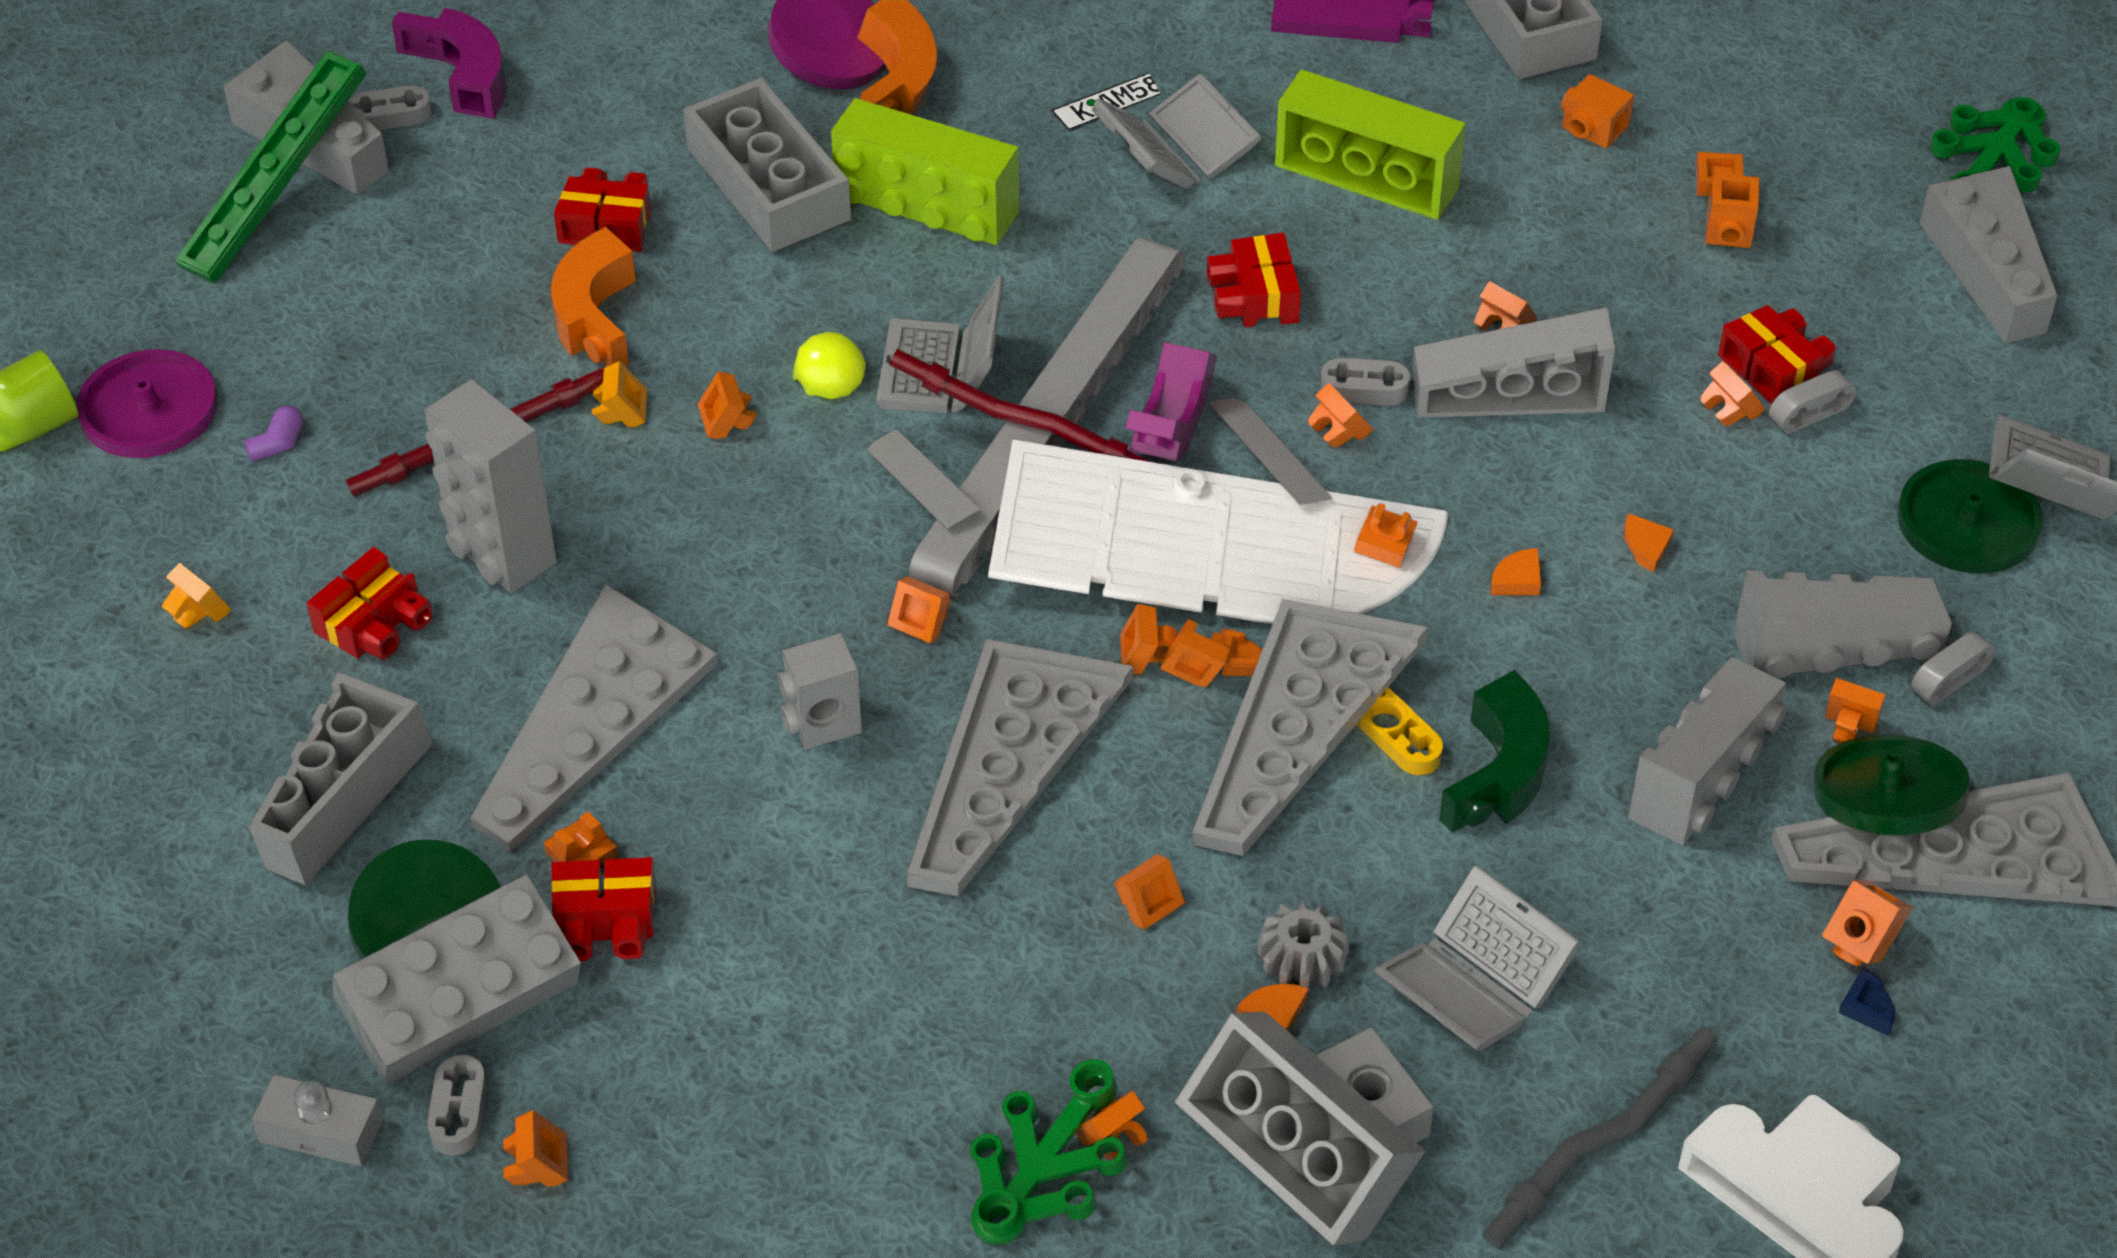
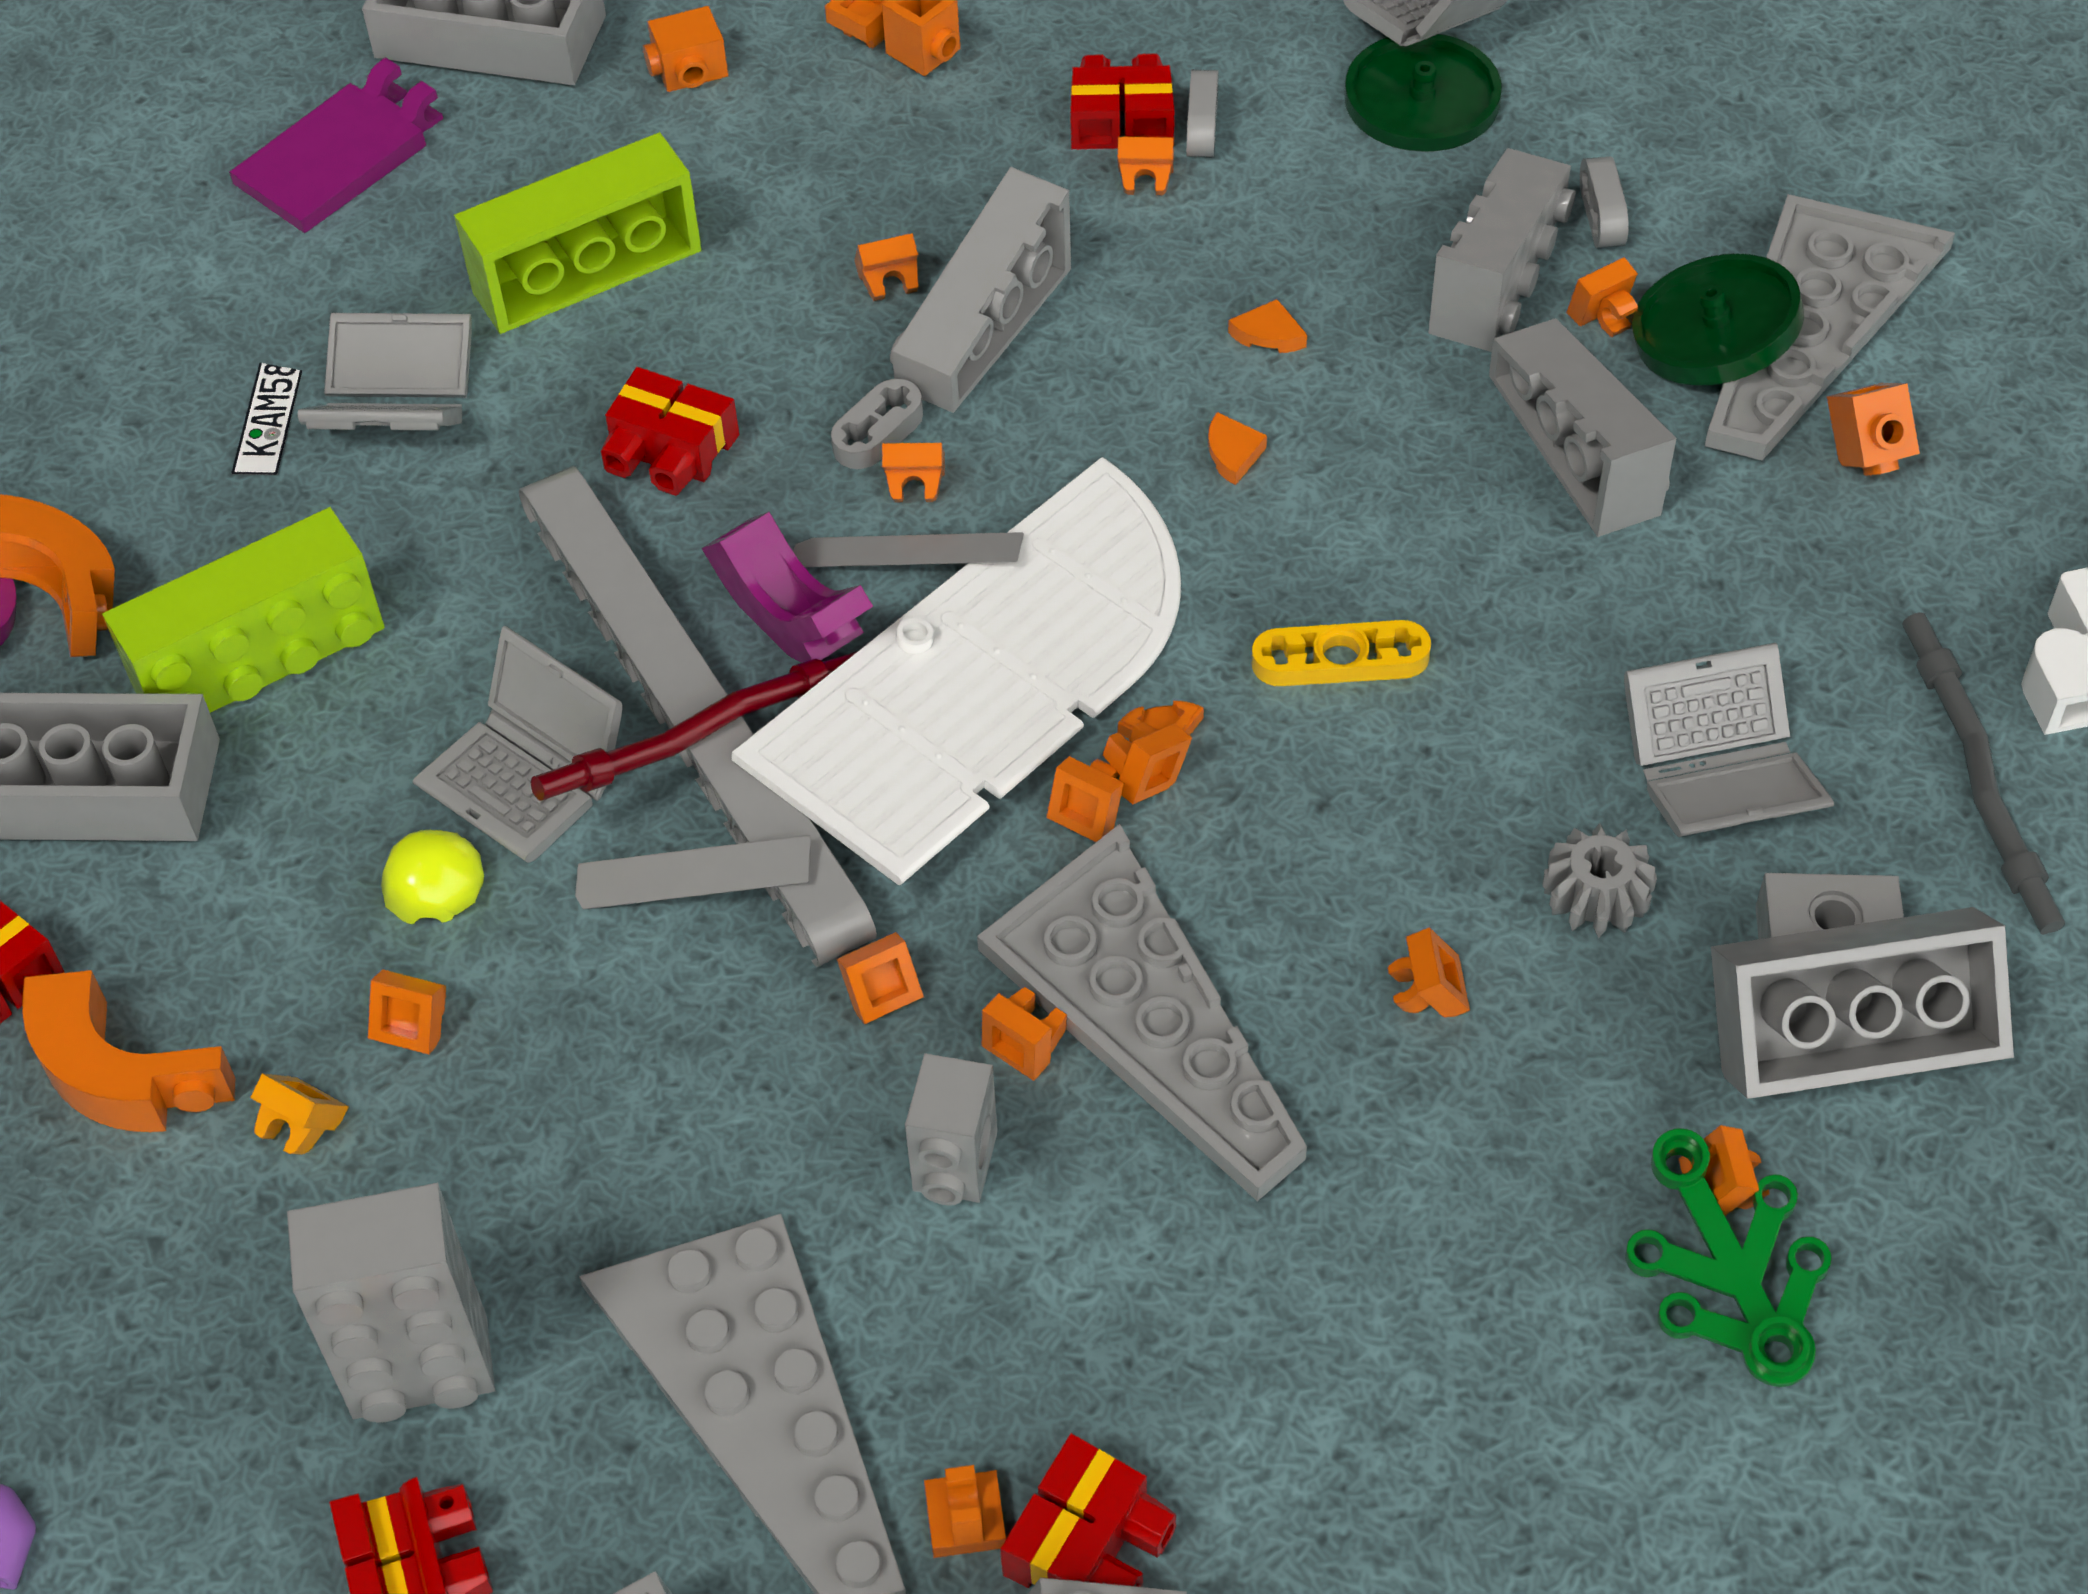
camera: 55 degrees left, 5 degrees up
dark red bar [345,367,605,497] -> none
light grey wing [1192,599,1428,856] -> none
orange tile [1236,984,1309,1032] -> none
orange tile [1354,503,1418,568] -> none
dark green arch [1439,670,1550,833] -> none
dark blue tile [1839,967,1896,1036] -> none
none -> orange tile [982,987,1067,1081]

